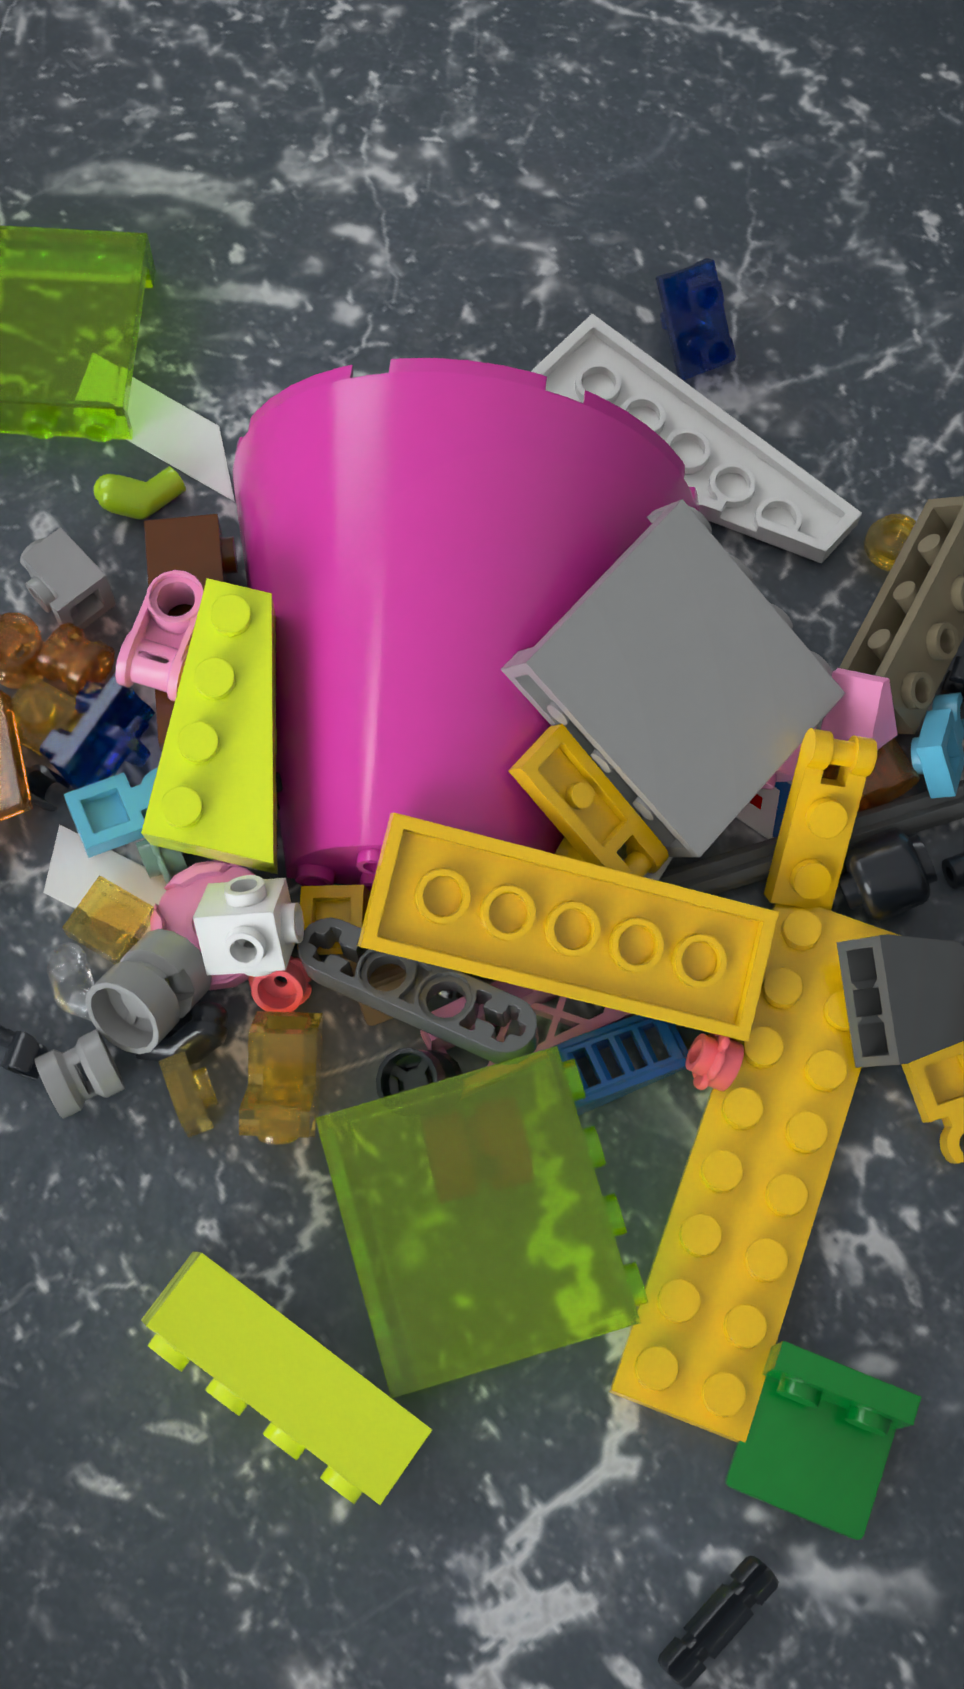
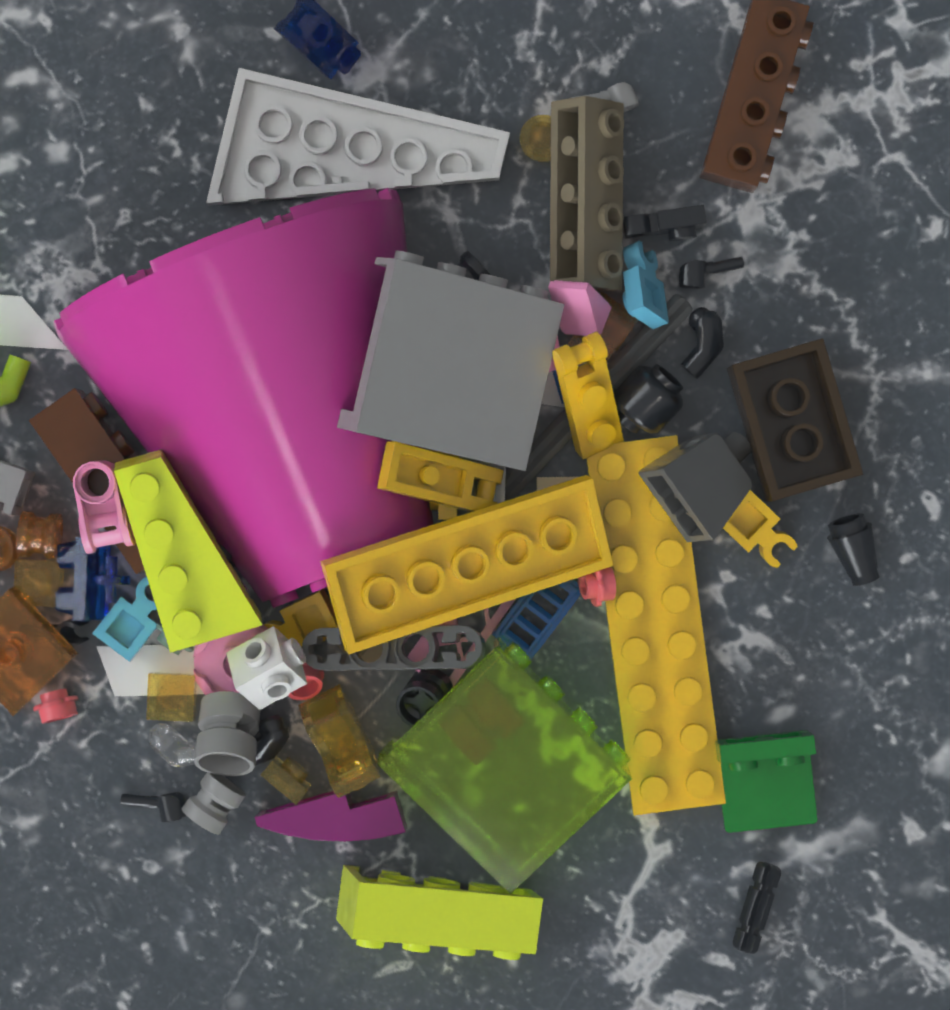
camera: 25 degrees left, 20 degrees up
none -> magenta slope [254,786,407,842]

